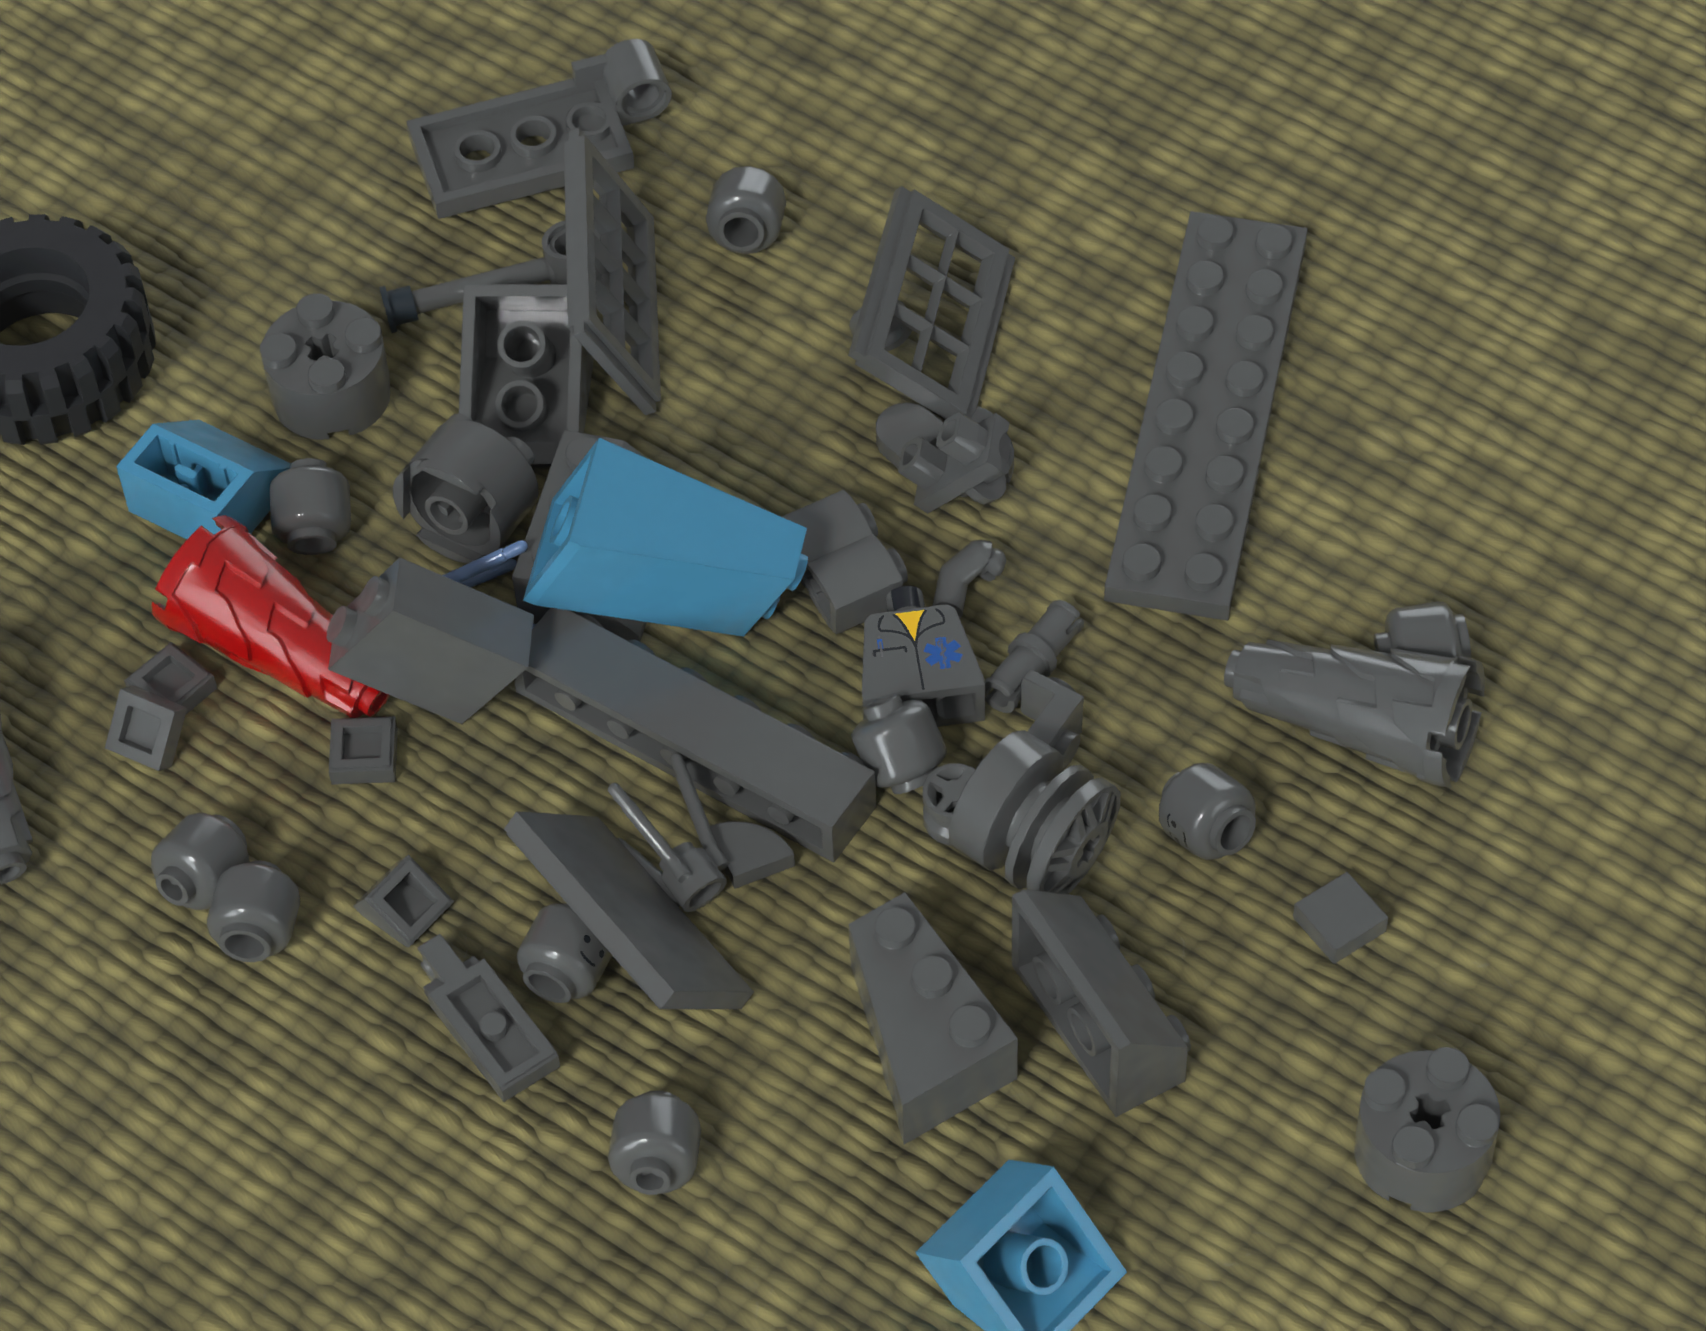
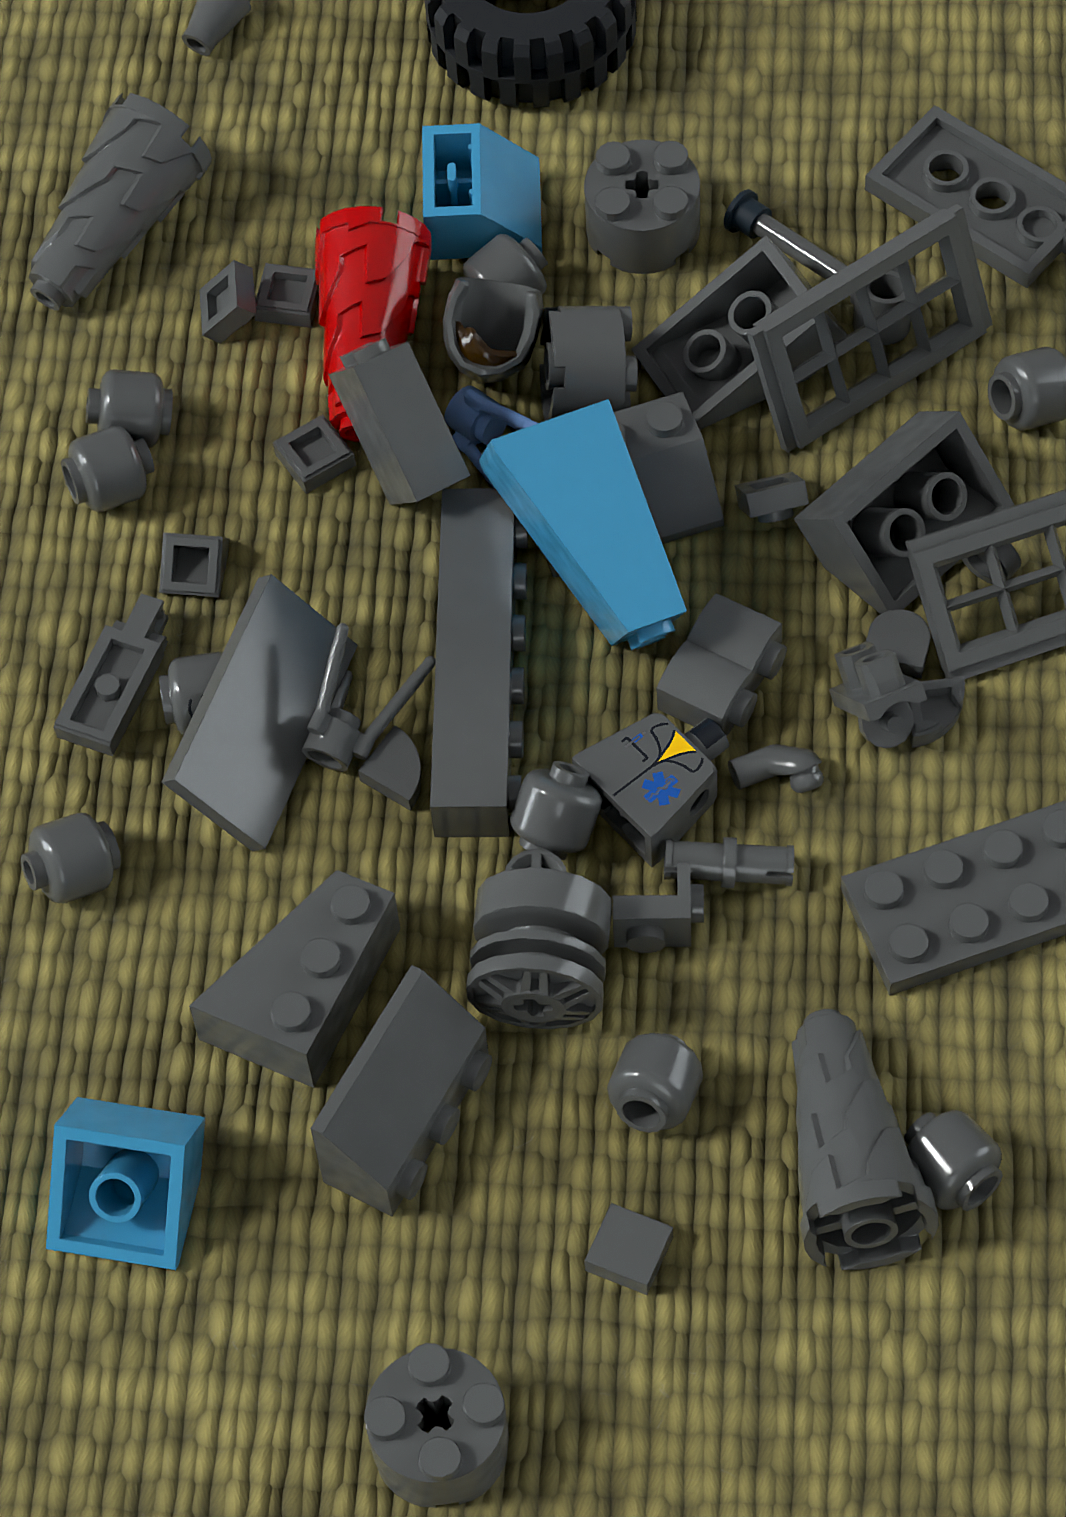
camera: 60 degrees right, 5 degrees up
none -> dark grey piece [443,277,544,384]
none -> dark grey plate [734,472,809,523]
none -> dark grey slope [793,411,1015,614]

